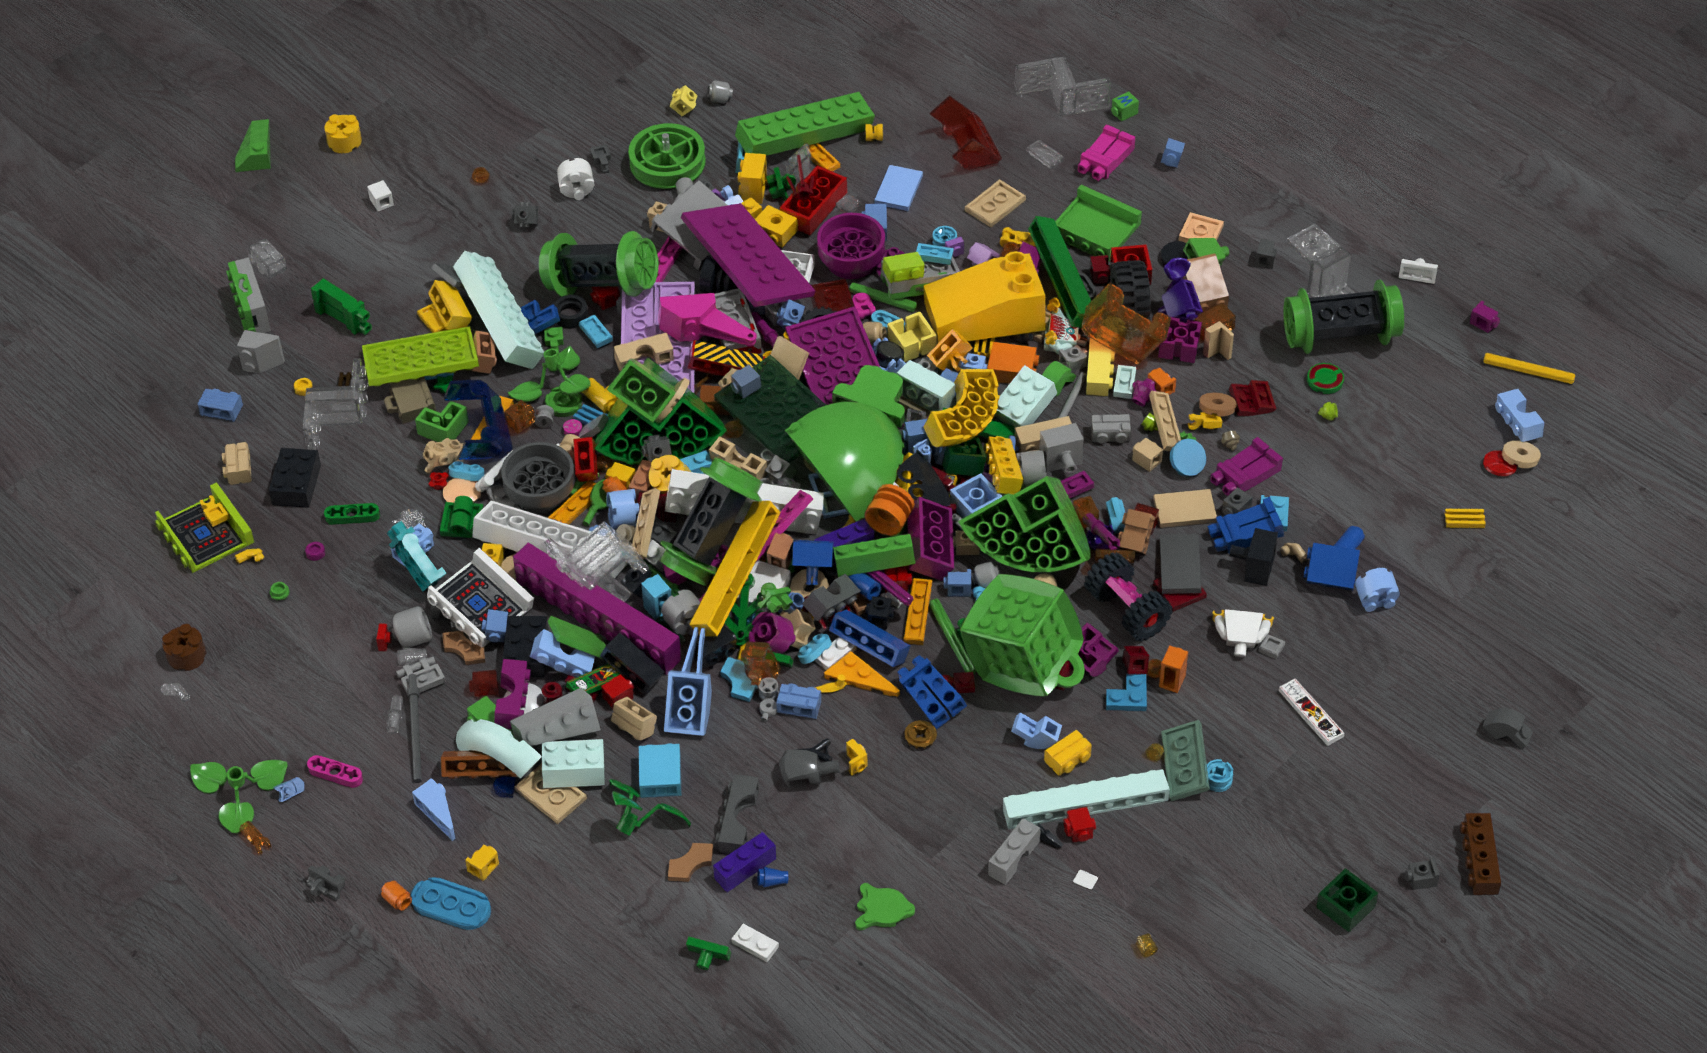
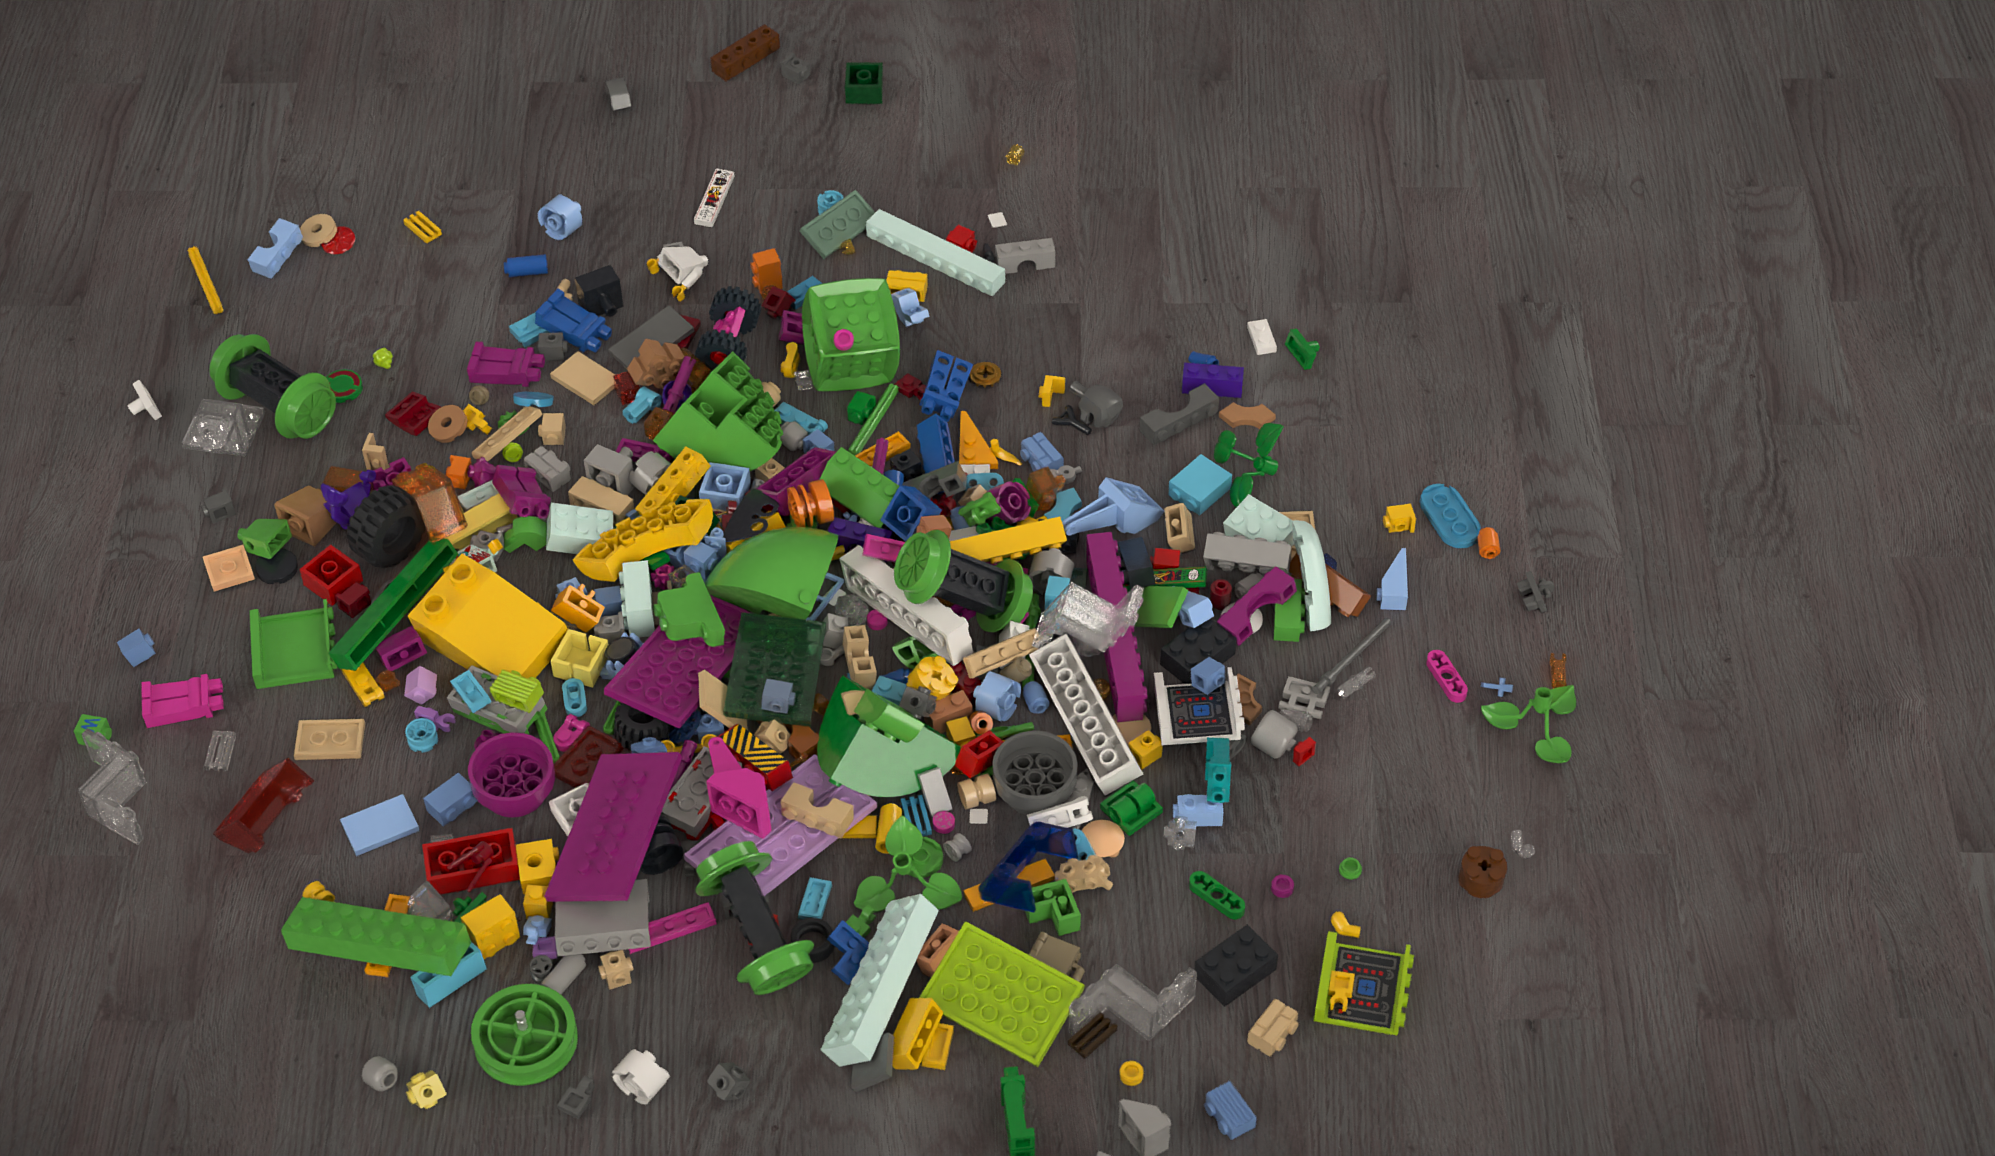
camera: 135 degrees left, 0 degrees up
red plate [429,472,449,490] -> none
clear red brick [469,670,499,698] -> none
clear orange brick [504,400,535,433] -> none
bright green tile [855,883,915,930] -> none
tan head [863,322,887,345] -> none
orange brick [987,342,1040,384] -> none
blue brick [1304,543,1360,591] -> none
magenta brick [1470,300,1500,333] -> none
none -> magenta hips [492,465,551,519]
none -> dark pink tile [833,329,854,351]

